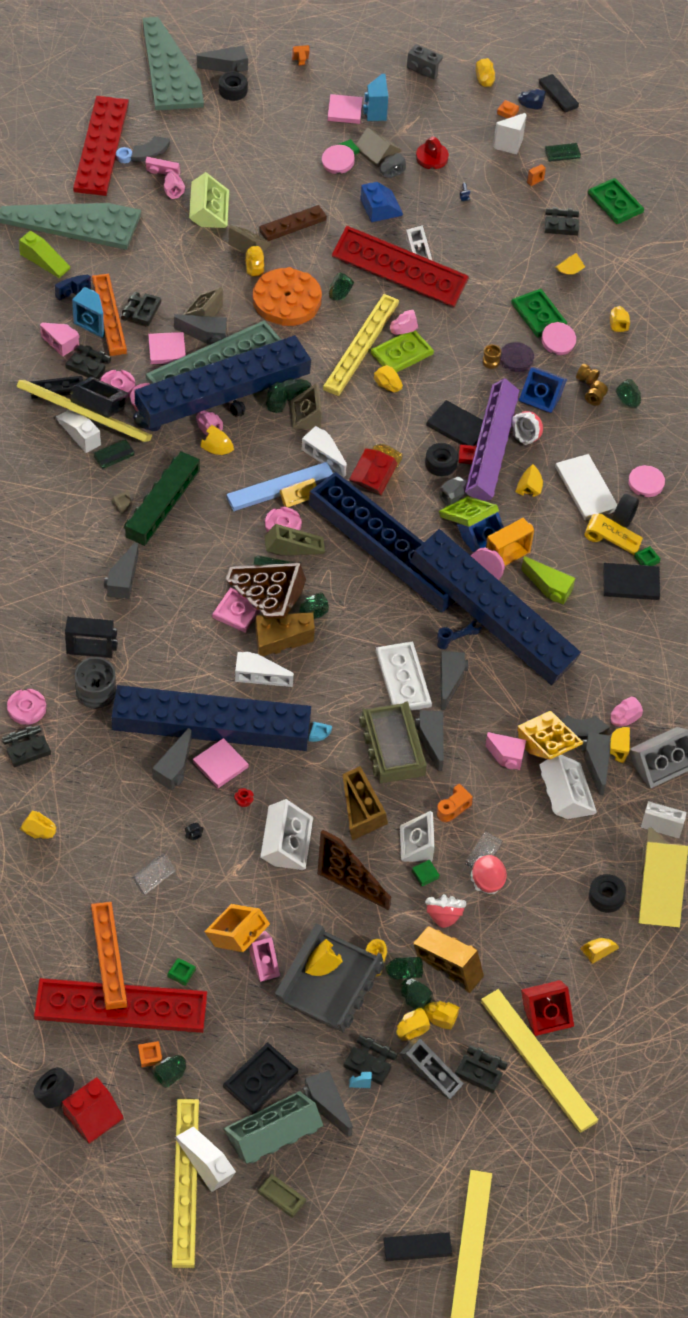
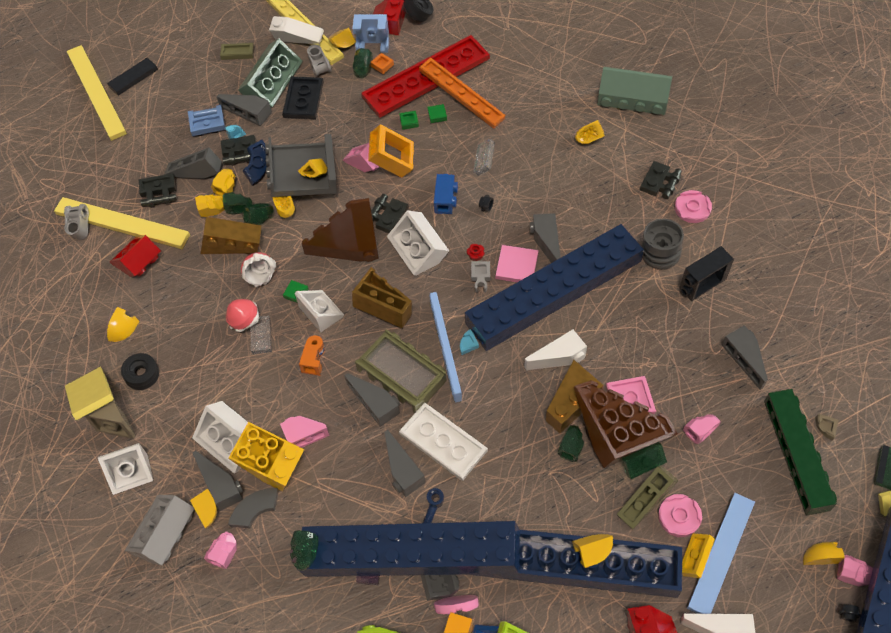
camera: 150 degrees right, 5 degrees up
none -> light grey piece [64,204,89,240]
none -> medium blue plate [188,105,225,136]
none -> dark blue tile [243,139,267,186]
none -> clear green rock [290,530,318,571]
none -> light grey piece [307,45,331,77]
none -> yellow brick [328,27,356,48]
none -> light blue panel [352,14,389,53]
none -> pearl dark grey plate [371,193,409,233]
none -> green tile [427,104,447,123]
none -> light blue tile [429,292,462,403]
none -> blue brick [434,174,458,214]
none -> light grey plate [471,261,490,292]
none -> yellow brick [572,534,613,568]
none -> bright pink rock [683,414,720,444]

